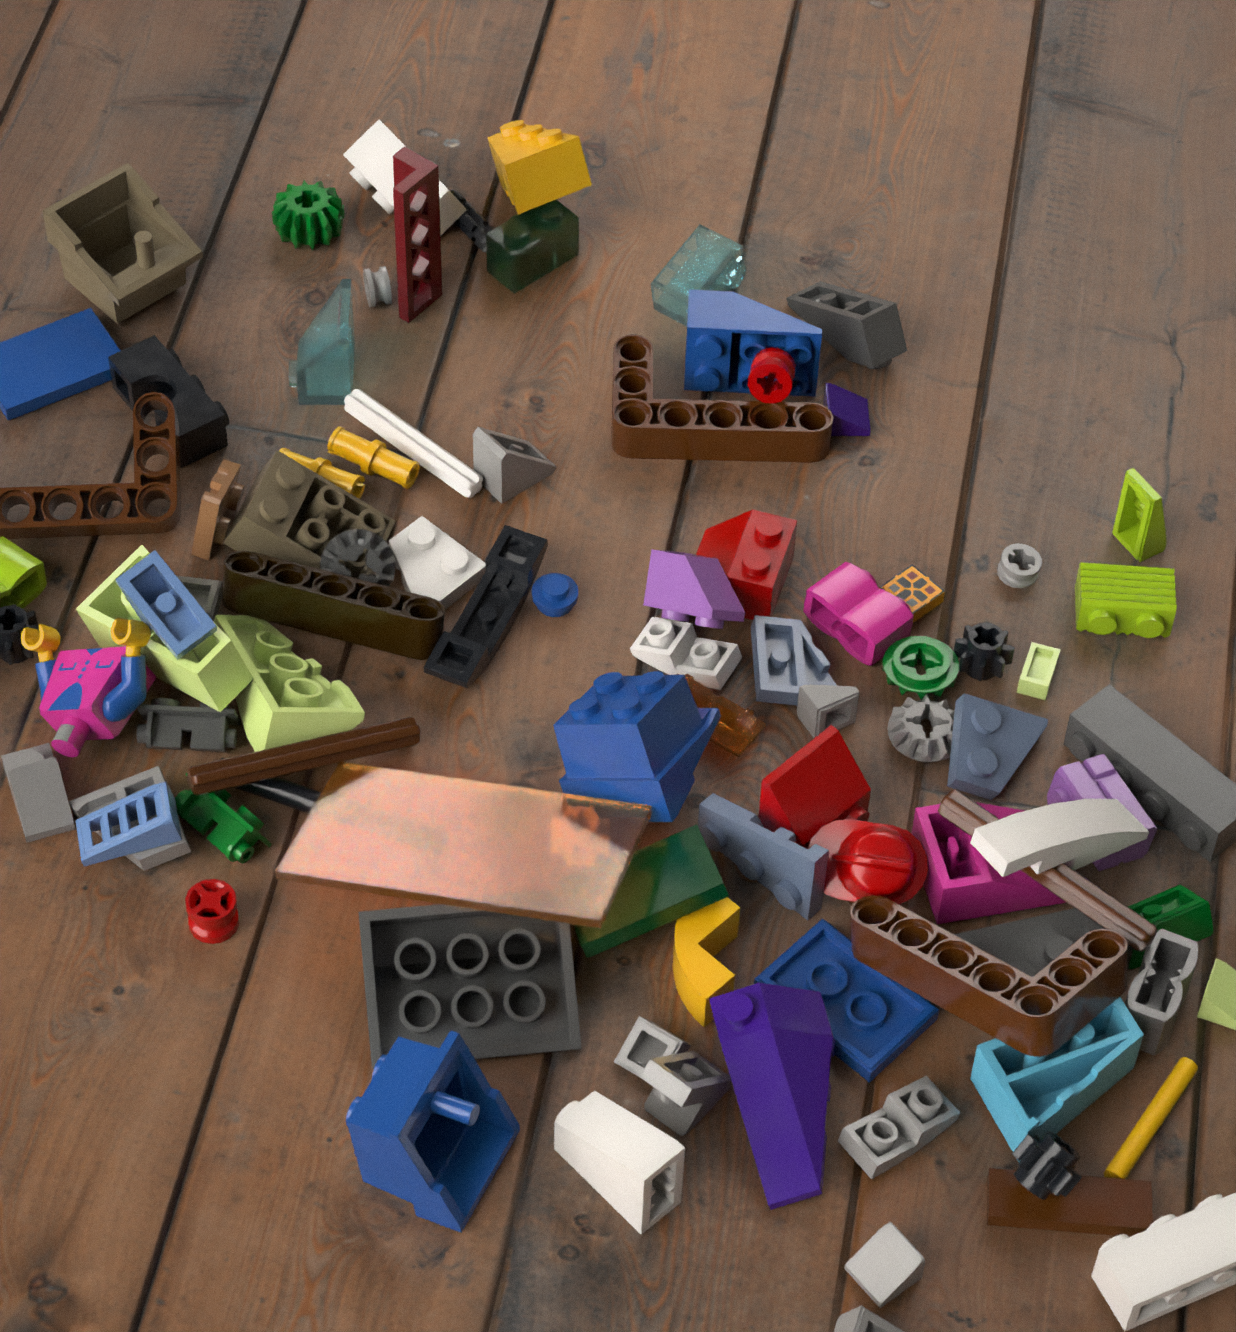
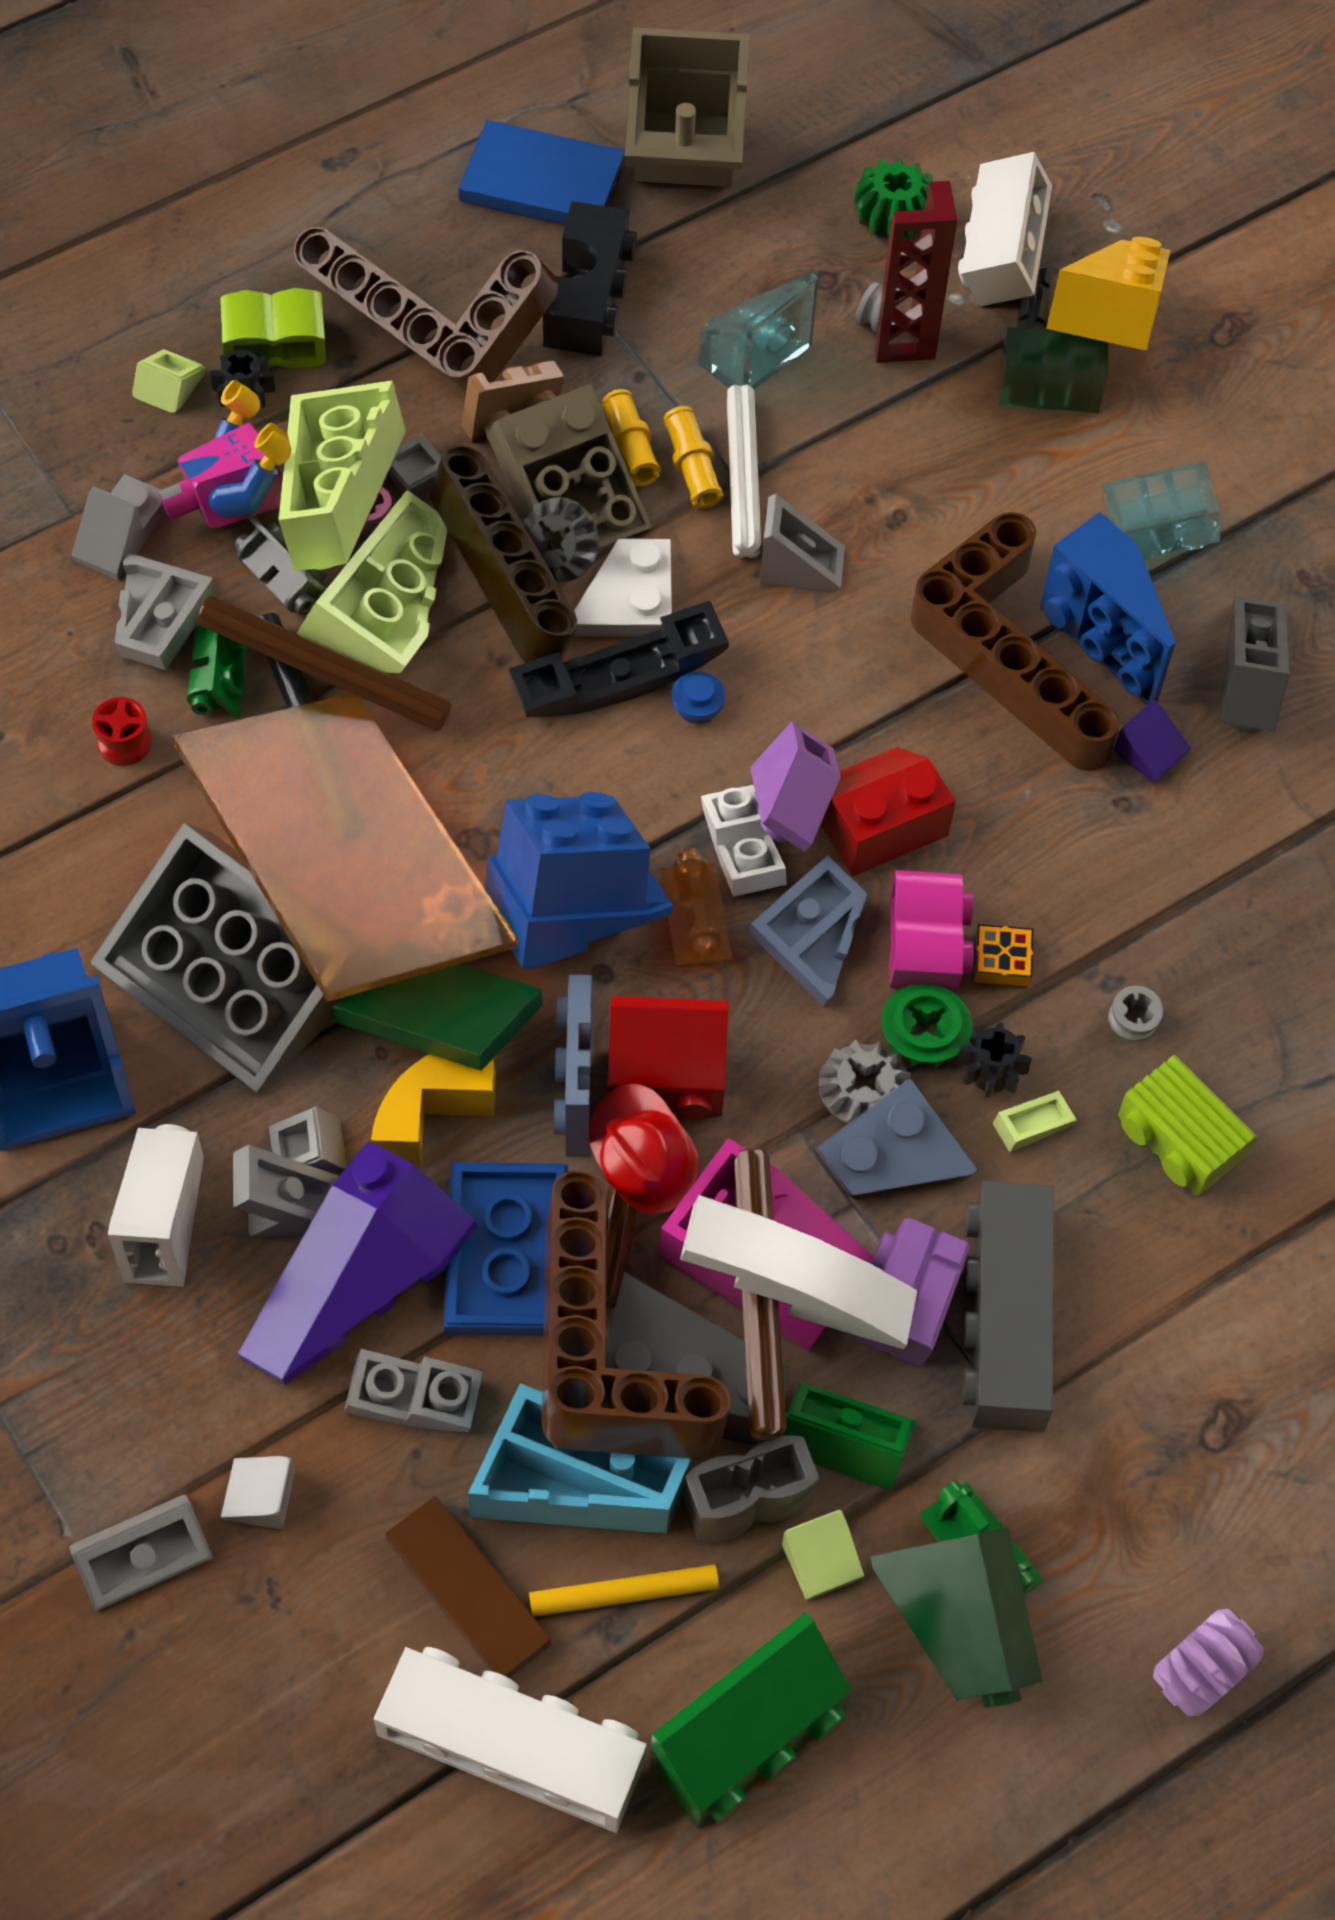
camera: 45 degrees right, 10 degrees up
medium blue slope [75,782,182,866] -> none
medium blue slope [115,550,217,660] -> none
red wheel [748,347,796,404] -> none
light grey slope [797,685,859,738] -> none
black gear [1012,1131,1082,1200] -> none
lime slope [1112,468,1167,562] -> none

